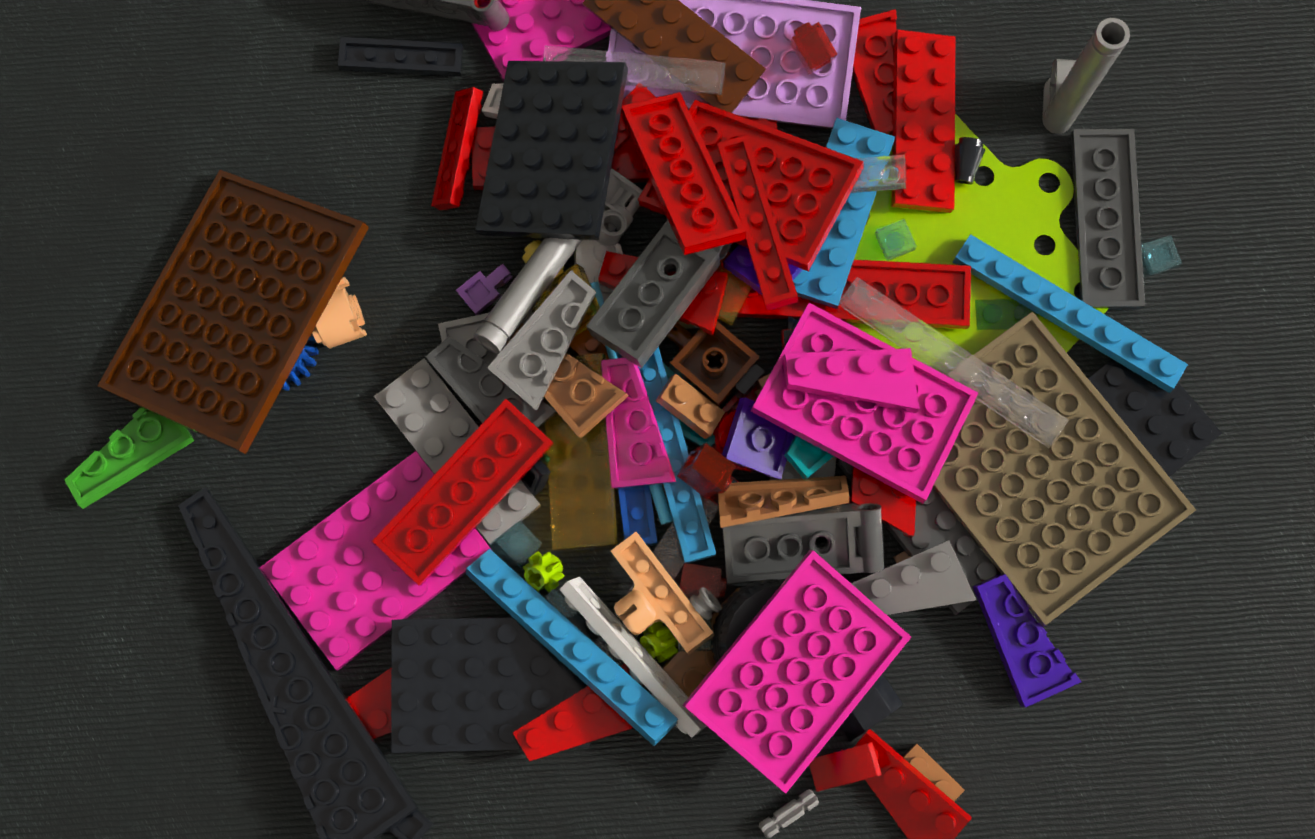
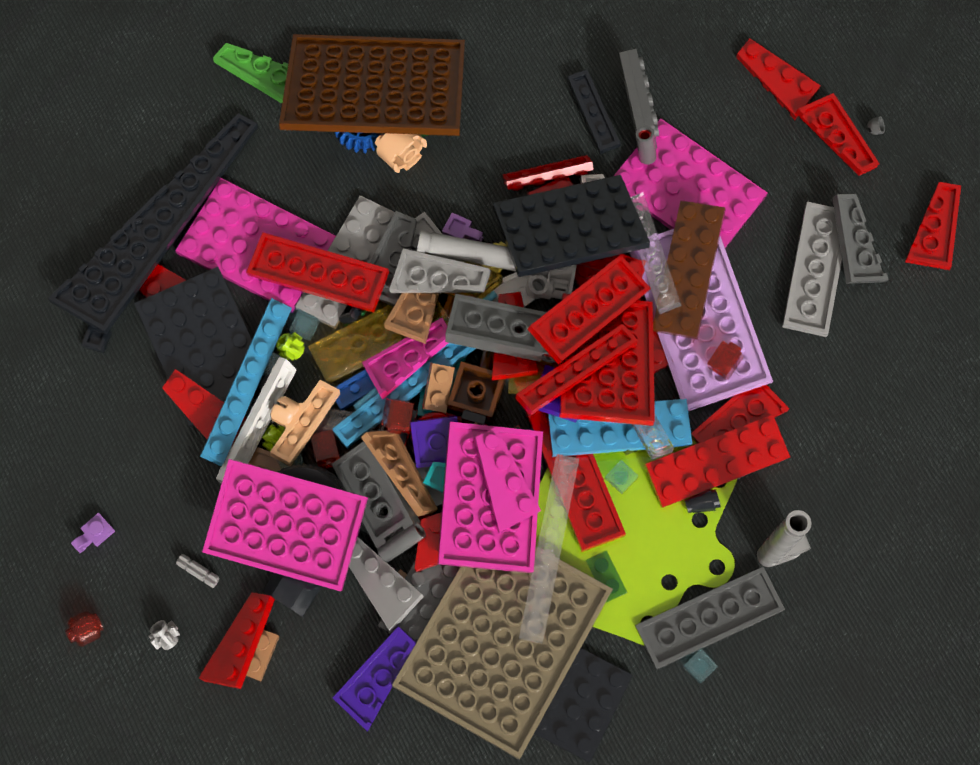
camera: 70 degrees right, 5 degrees down
light grey bush [690,587,722,620] -> none
red slope [809,742,882,792] -> none
dark azure plate [953,234,1188,393] -> none

